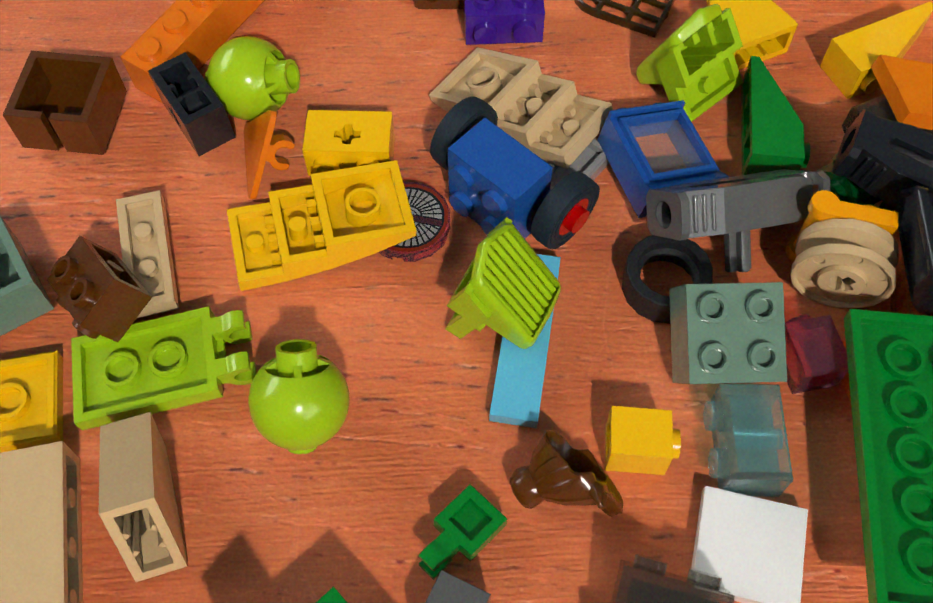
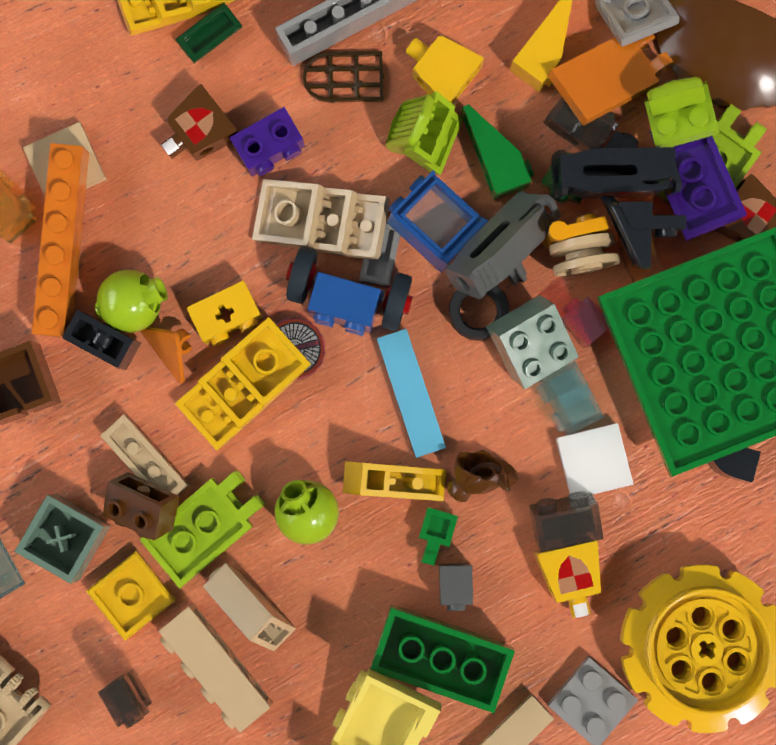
camera: 30 degrees left, 25 degrees up
lime piece [446,217,561,349] -> none
yellow brick [605,406,681,475] -> none
none -> yellow slope [342,461,446,501]

